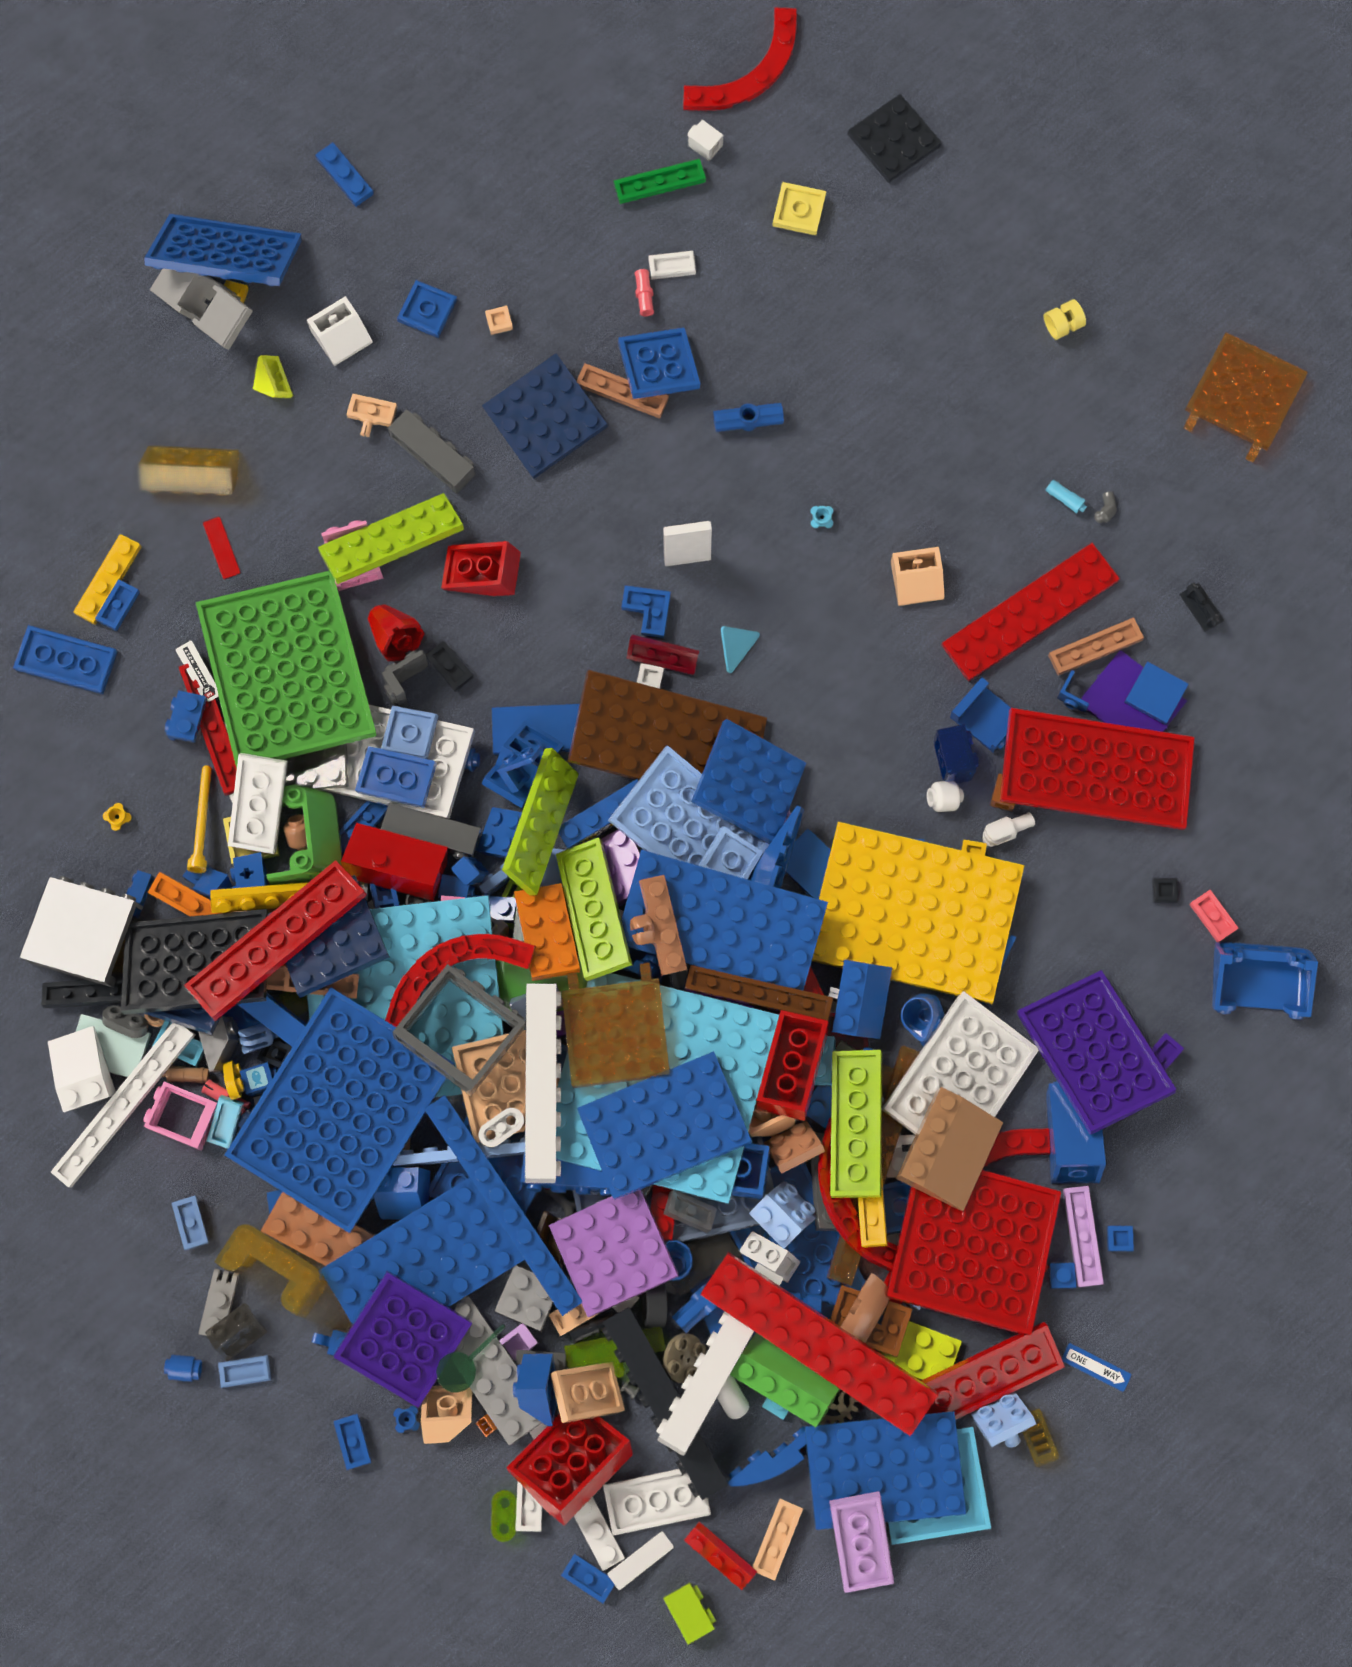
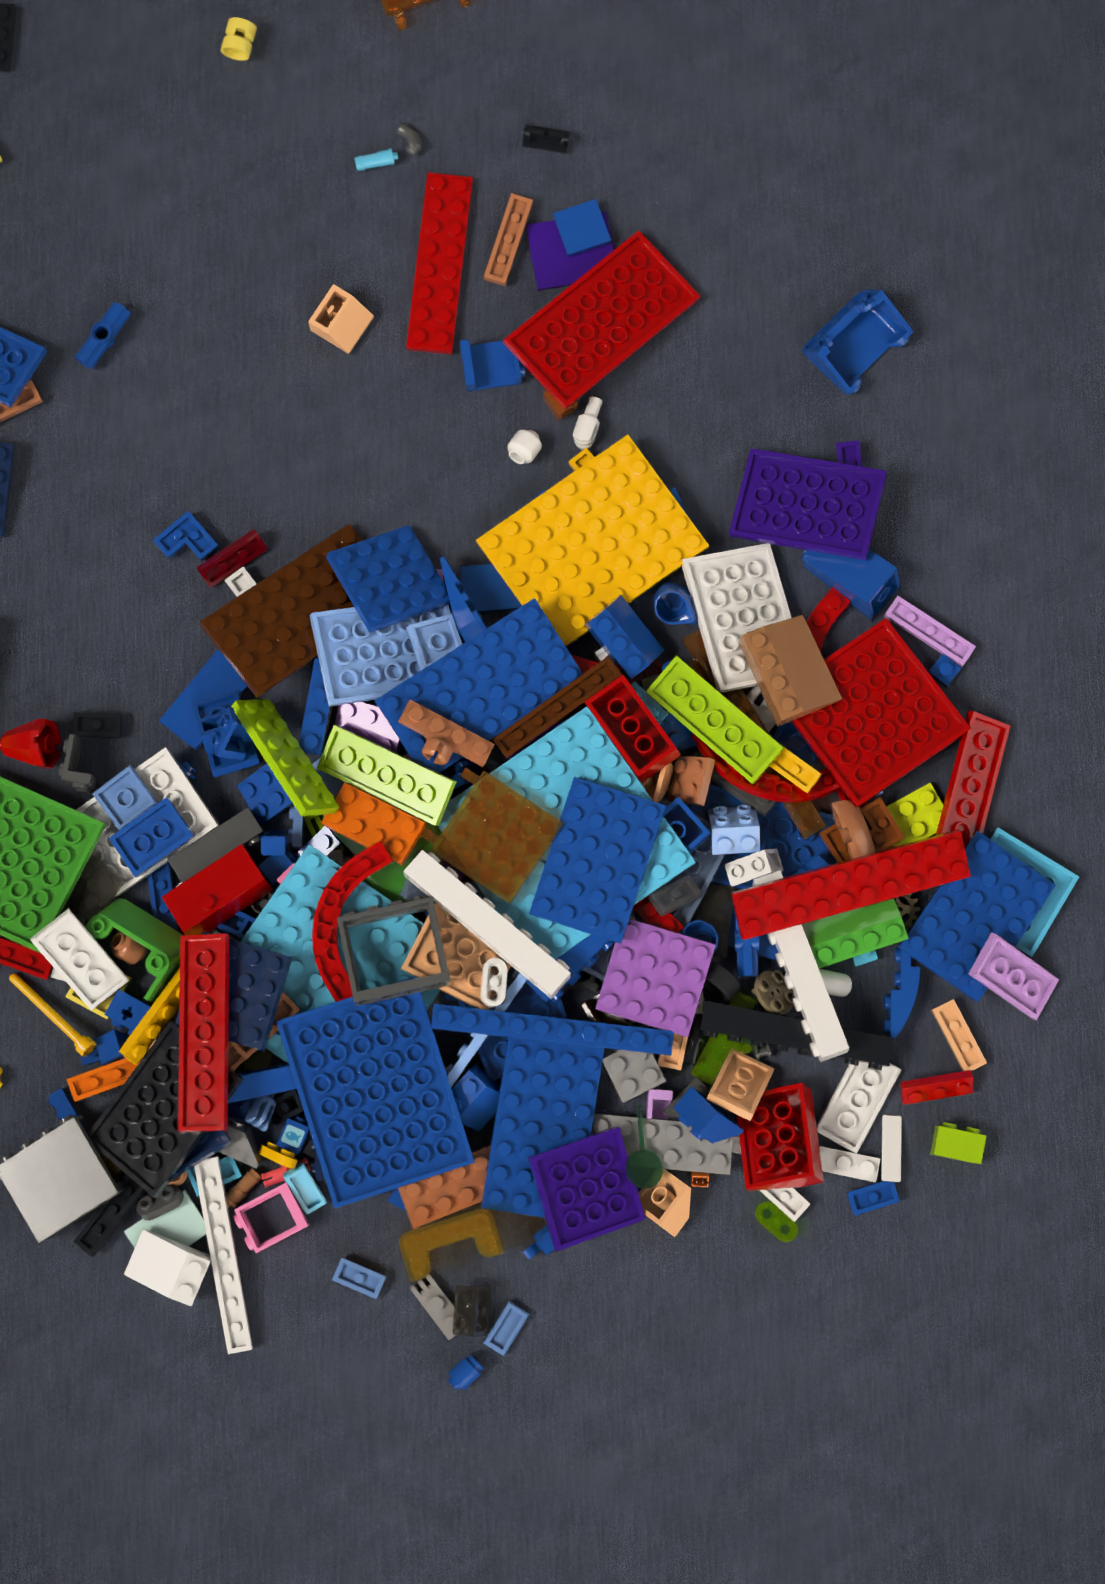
camera: 55 degrees left, 5 degrees up
blue plate [333,1414,372,1470] -> none
blue plate [394,1406,420,1433] -> none
red slope [441,541,521,596] -> none
white tile [663,521,712,567] -> none
medium azure piece [721,626,760,673] -> none
medium azure plate [810,506,834,528] -> none
clear blue brick [933,724,979,784] -> none
light blue plate [971,1392,1036,1447] -> none
clear yellow slope [1022,1408,1059,1467] -> none
blue bracket [1057,670,1090,713] -> none
sticker [1062,1343,1131,1392] -> none
blue plate [1107,1226,1134,1251] -> none
black tile [1152,878,1178,903] -> none
coral plate [1189,890,1238,942] -> none

